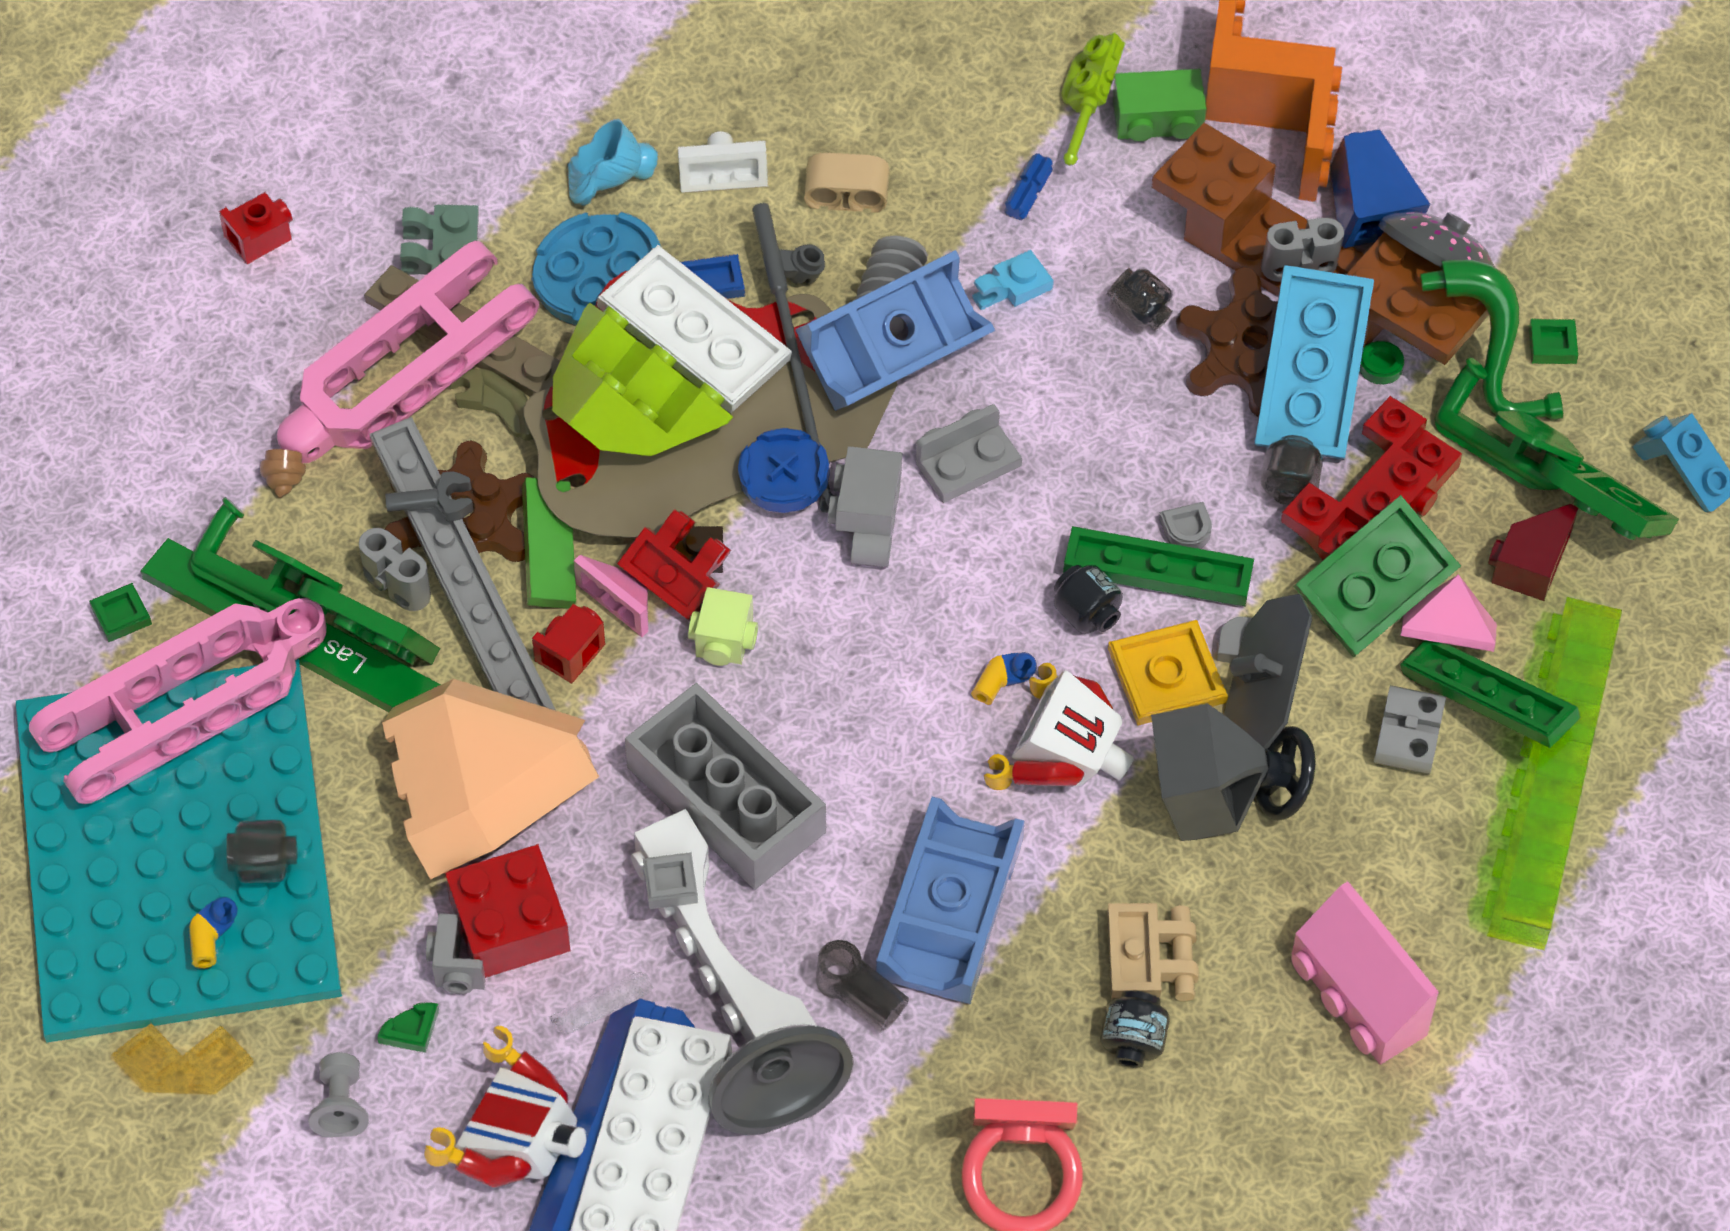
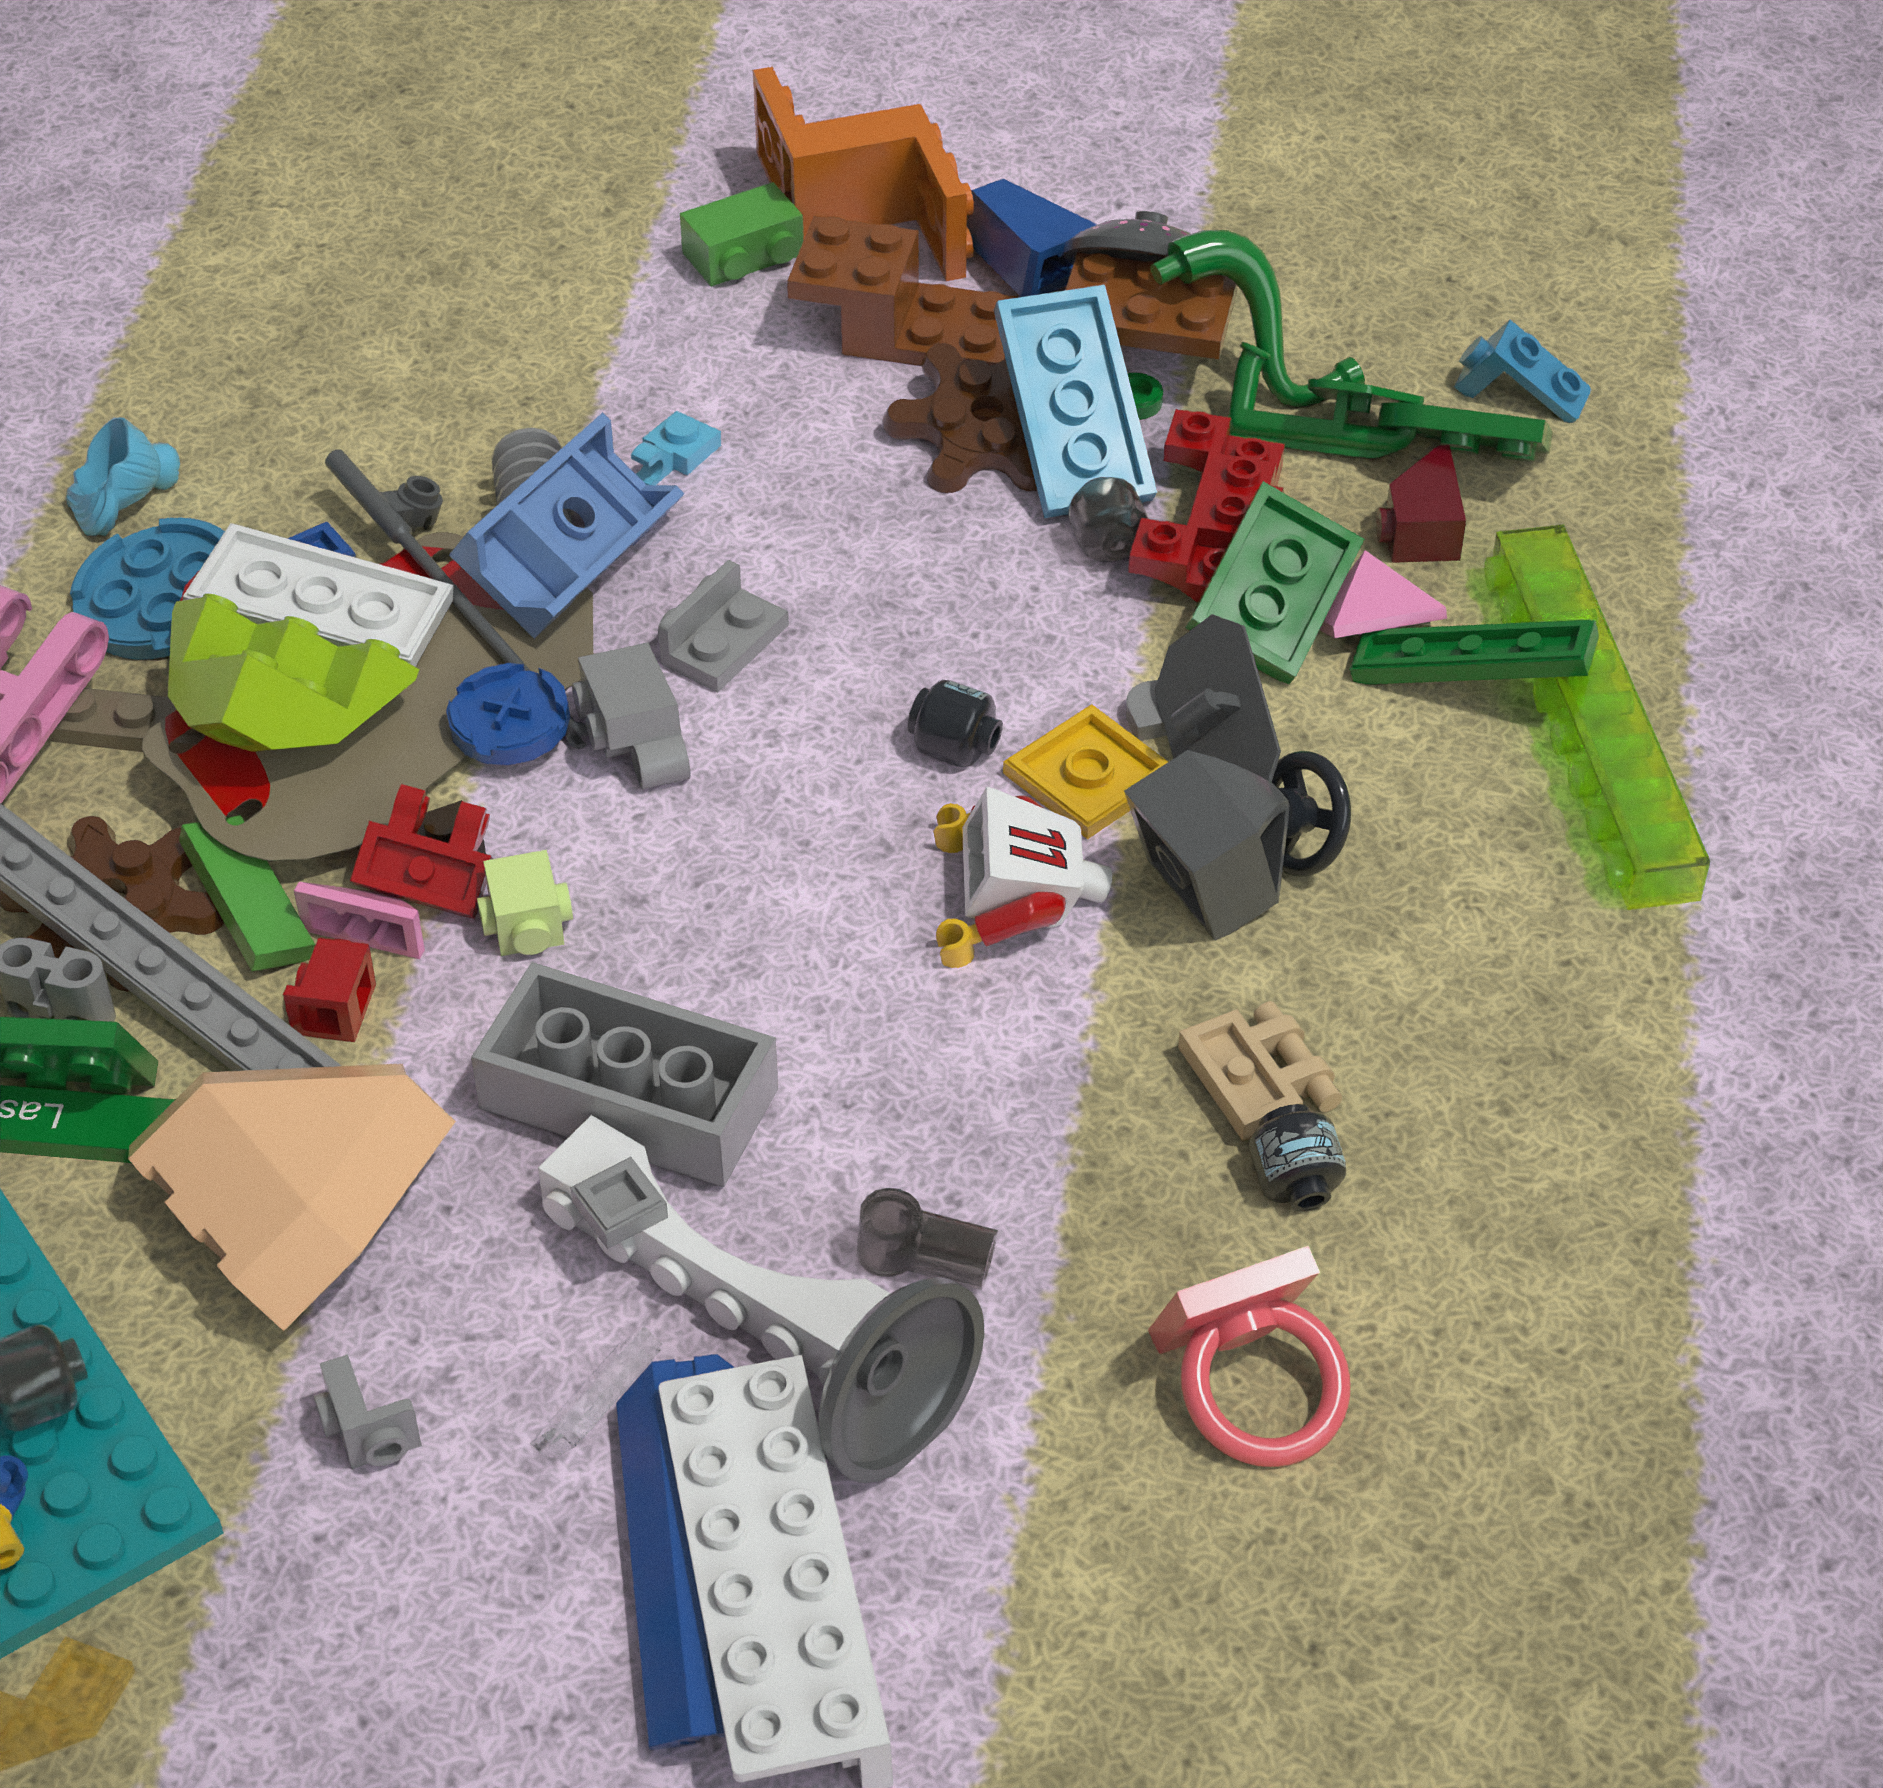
camera: 25 degrees left, 10 degrees down
light grey piece [308,1052,369,1137] -> none
green tile [377,1002,439,1053] -> none
dark grey bar [385,471,473,521] -> none
torso [424,1026,586,1188] -> none
red brick [445,844,571,978] -> none
olive piece [450,369,533,441] -> none
white tile [678,132,768,193] -> none
tan beam [804,153,890,213] -> none
medium blue piece [876,797,1025,1004] -> none
arm [971,652,1037,705] -> none
blue piece [1005,153,1053,220] -> none
lime piece [1061,33,1125,166] -> none
green plate [1063,526,1254,607] -> none
clear smoke head [1106,268,1173,333] -> none
light grey tile [1159,502,1212,549] -> none
light grey piece [1261,218,1344,281] -> none
bright pink slope [1291,881,1439,1065] -> none
light grey piece [1374,685,1446,774] -> none
green tile [1529,319,1579,364] -> none

